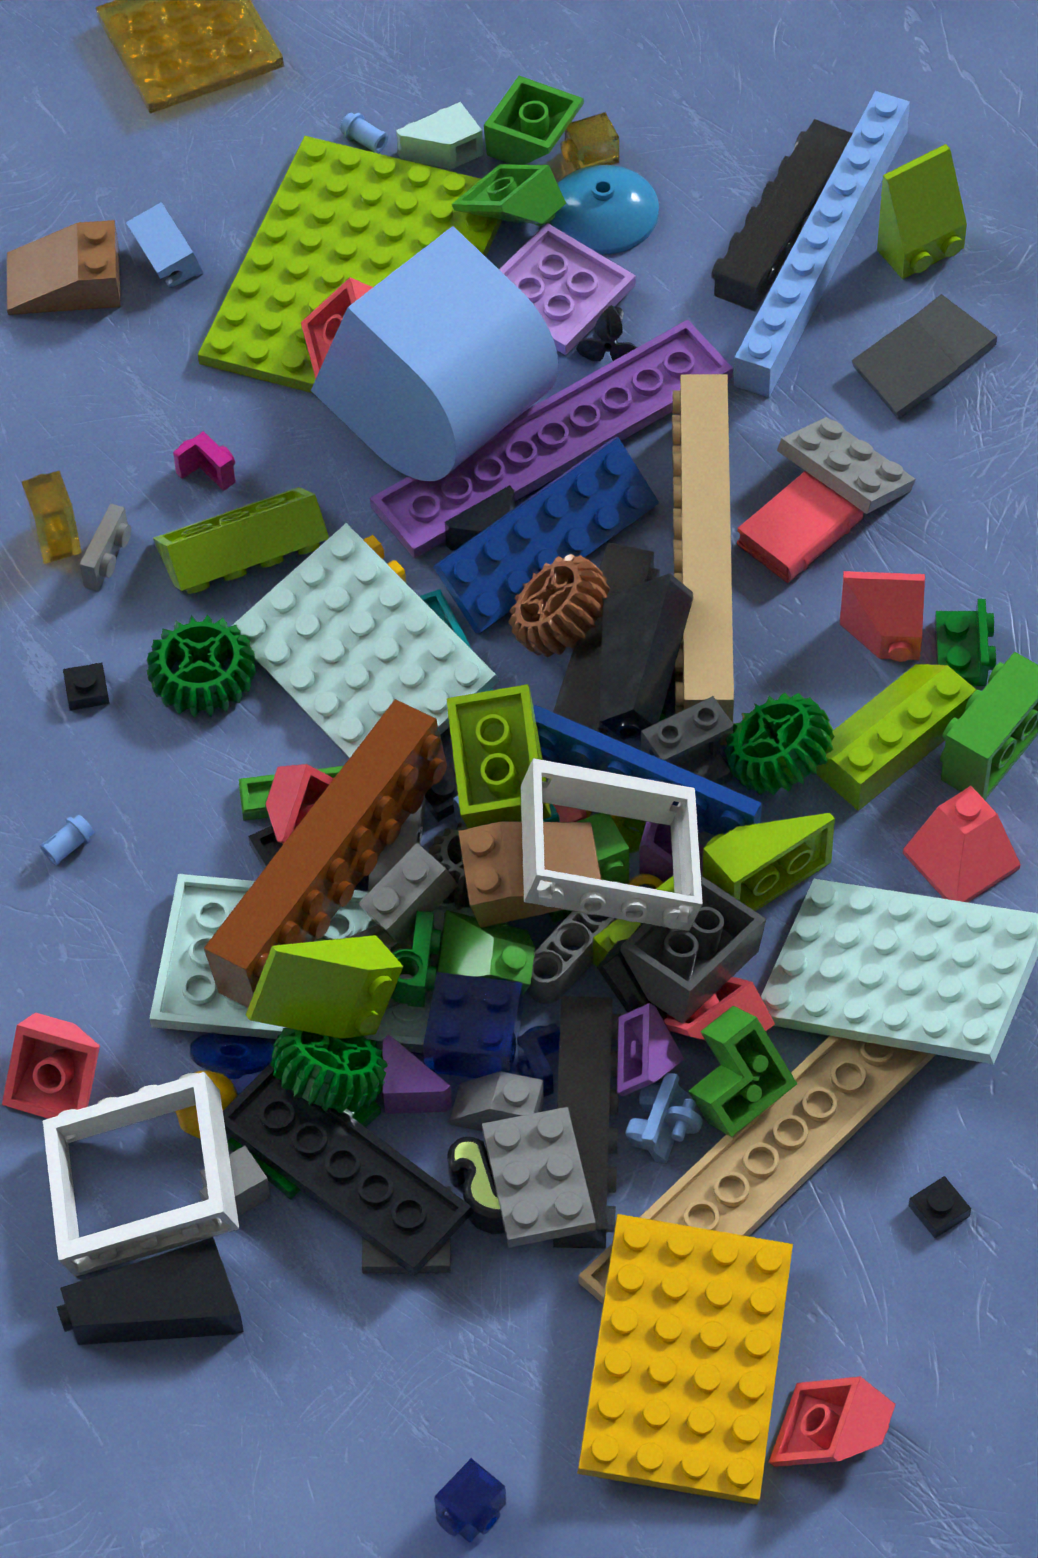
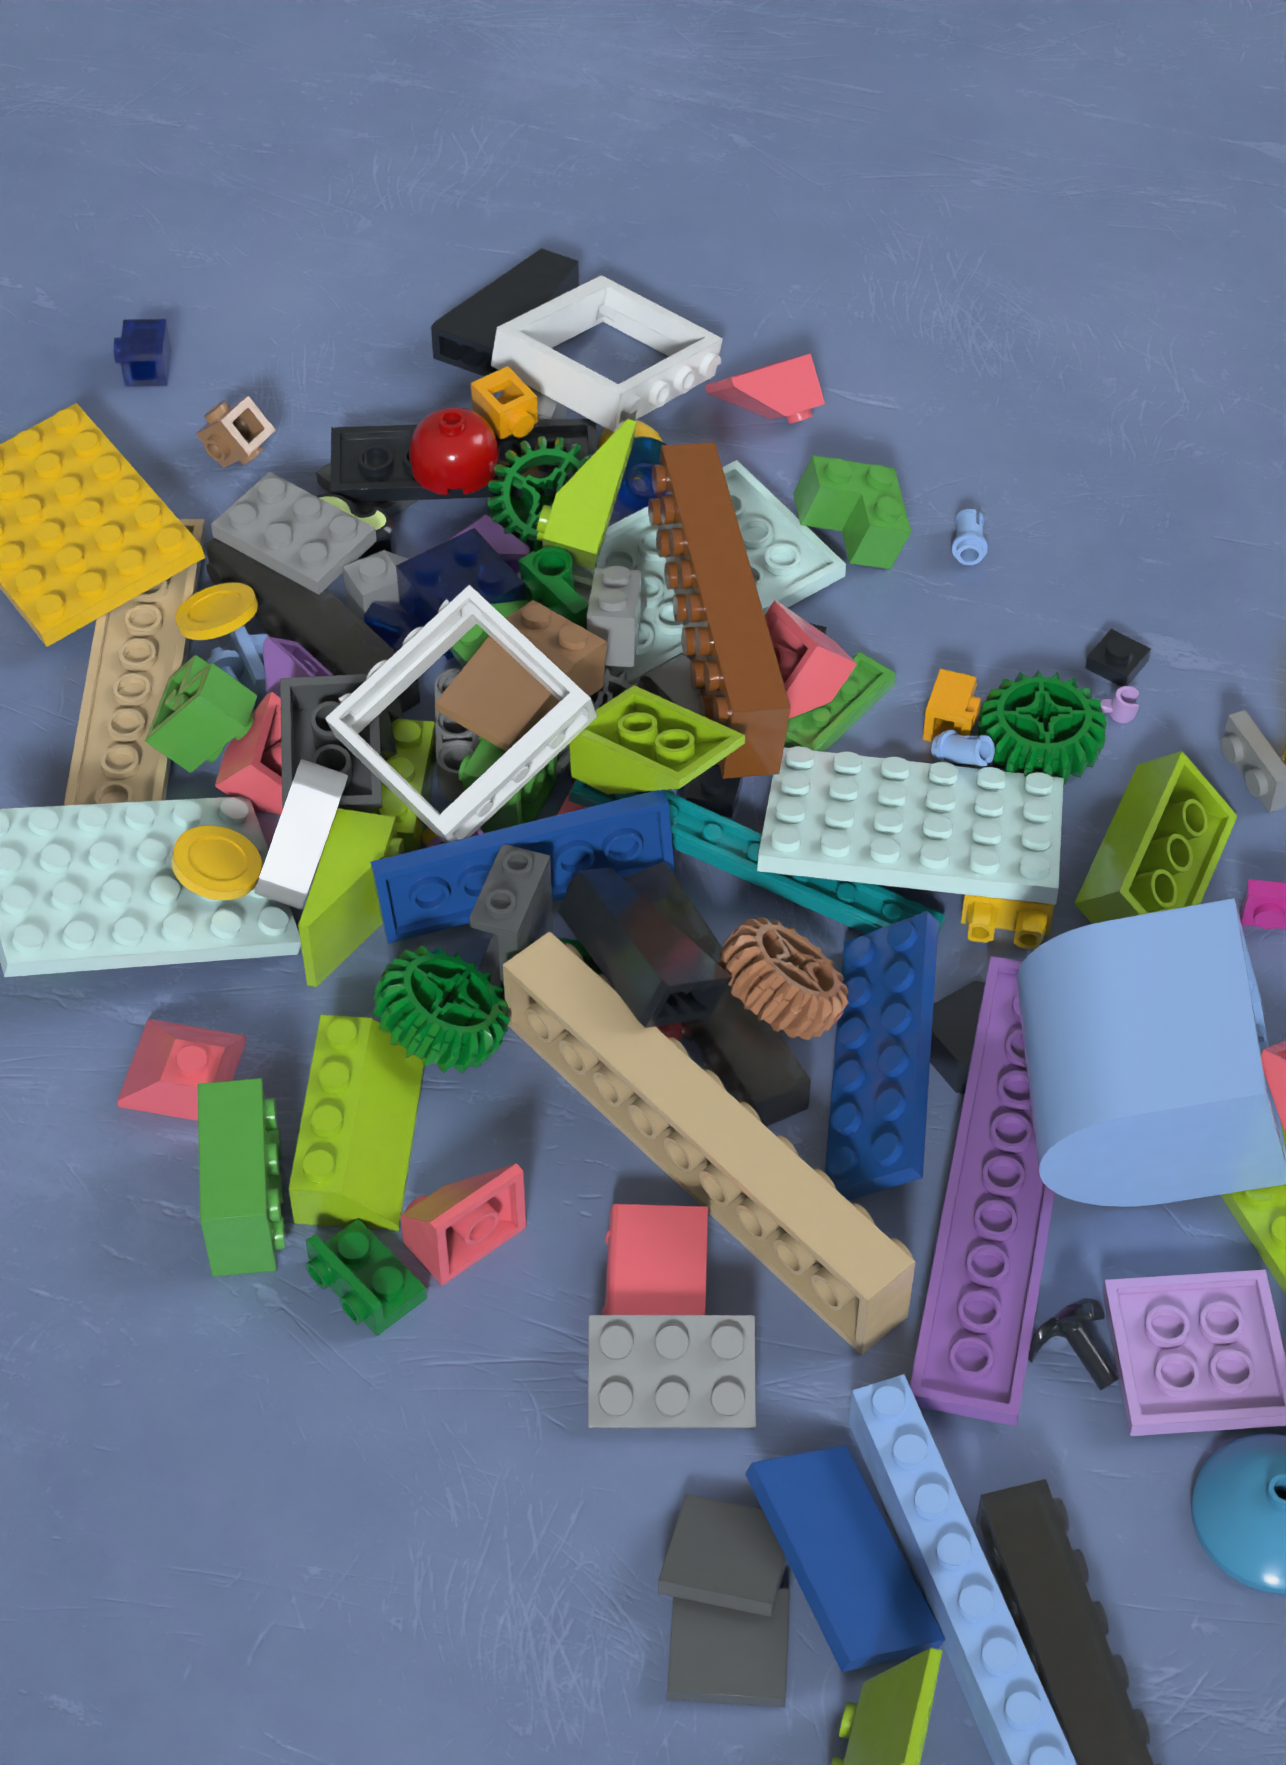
camera: 135 degrees right, 5 degrees down
none -> yellow piece [171,825,262,900]
none -> yellow piece [175,583,258,640]
none -> medium nougat brick [196,396,276,468]
none -> beam [254,759,348,909]
none -> red cylinder [409,407,499,495]
none -> light orange brick [471,366,538,440]
none -> blue tile [745,1445,946,1672]
none -> bright green brick [793,455,911,569]
none -> light orange brick [922,668,982,742]
none -> light blue pin [931,730,995,766]
none -> lavender hand [1100,686,1140,724]

